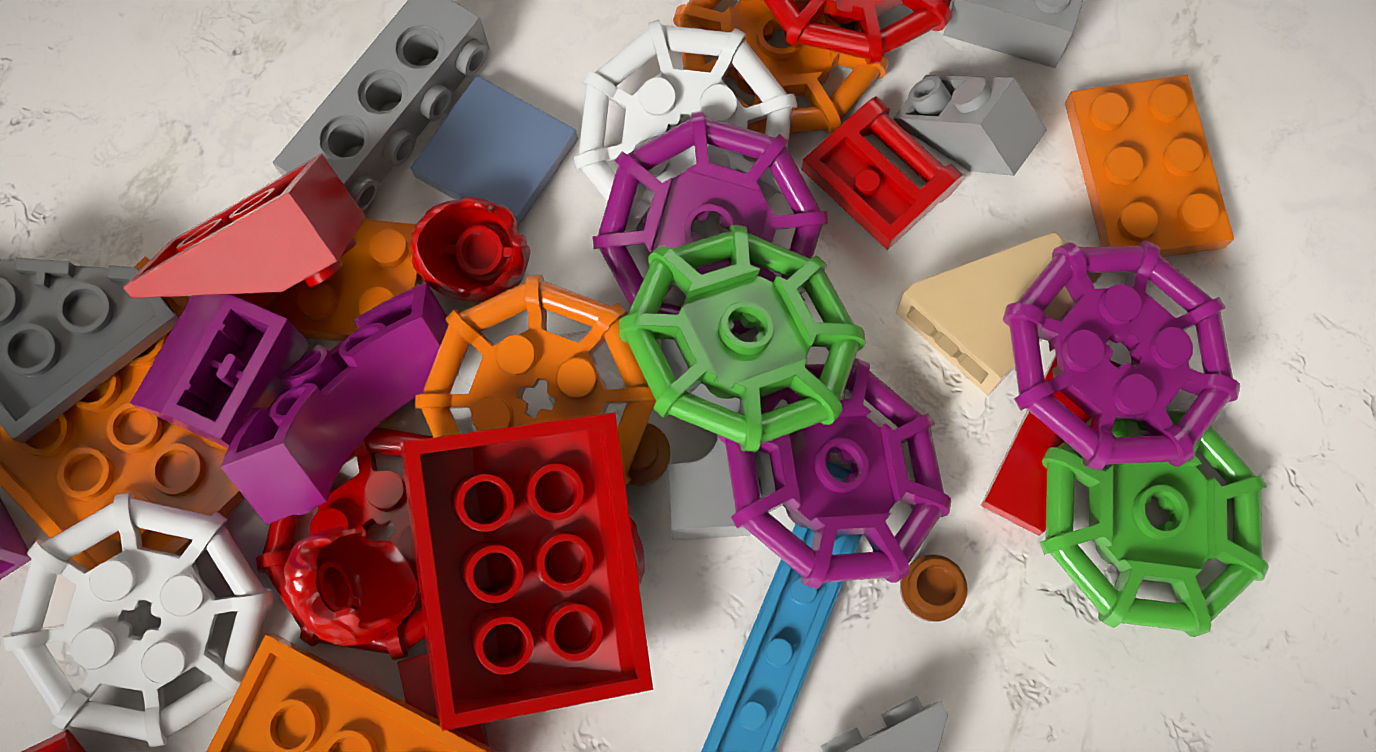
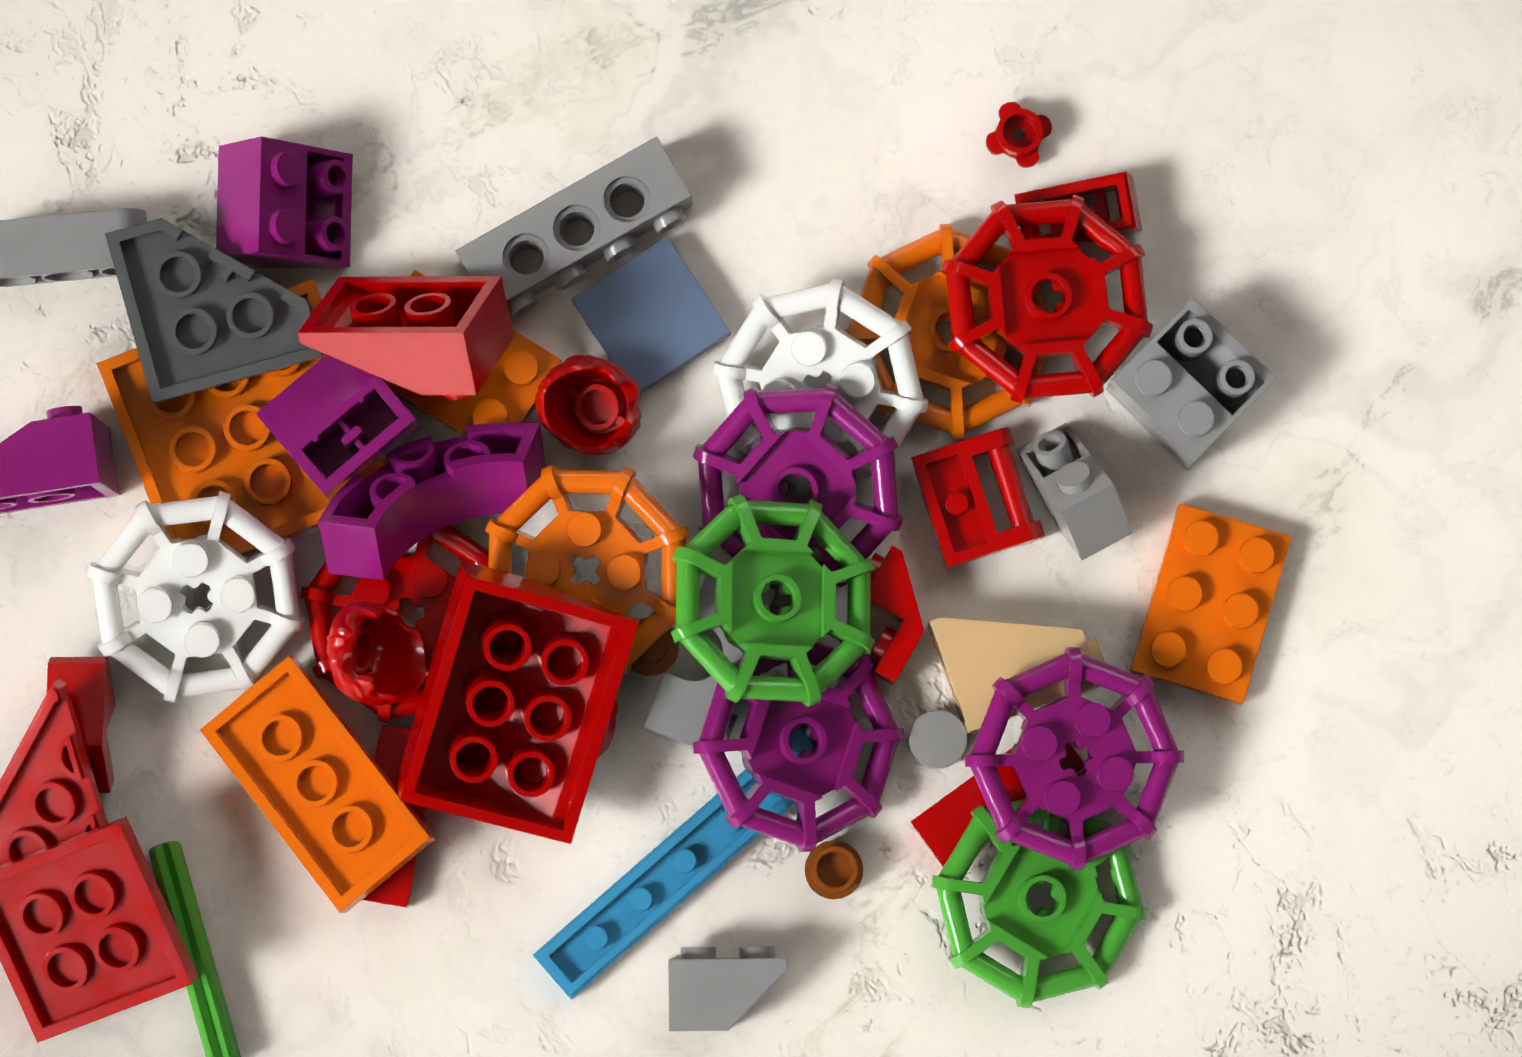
camera: 20 degrees right, 10 degrees up
none -> magenta slope [216,136,353,268]
none -> red slope [870,545,925,685]
none -> light grey tile [908,710,967,769]

